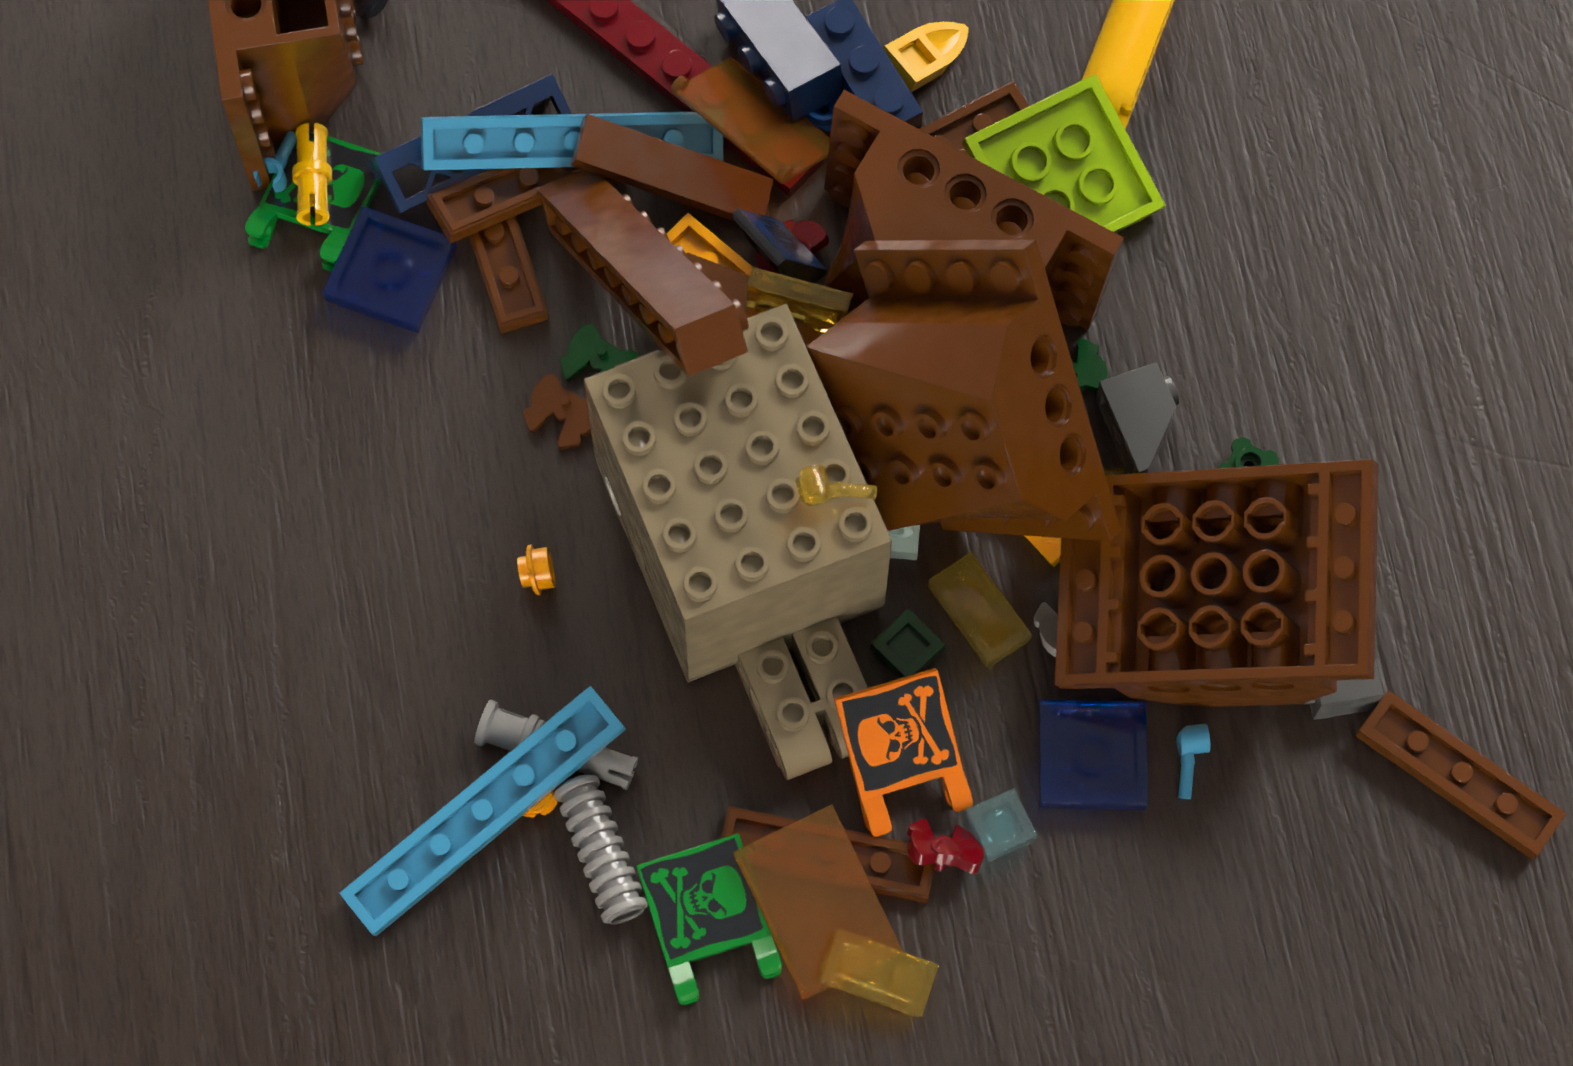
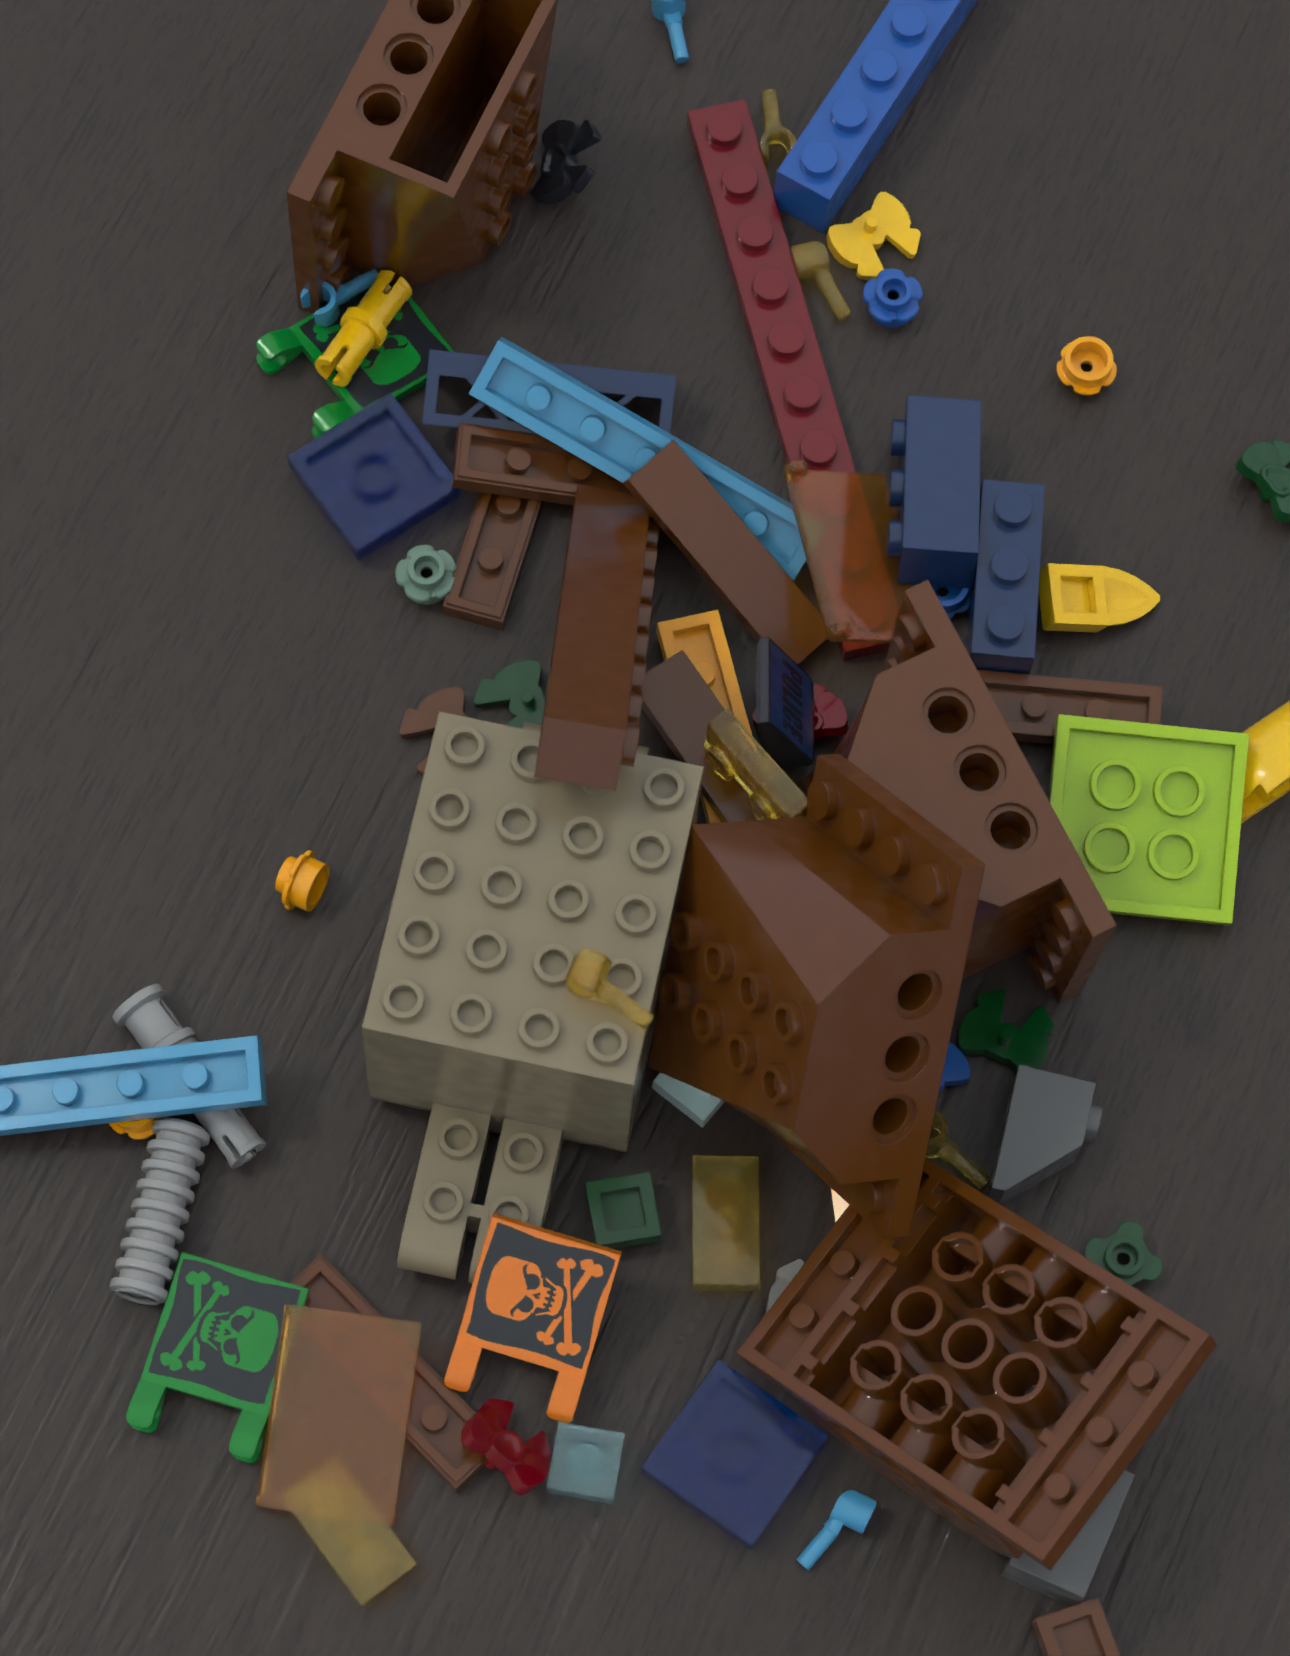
camera: 30 degrees right, 0 degrees up
none -> sand green plate [395,545,457,605]

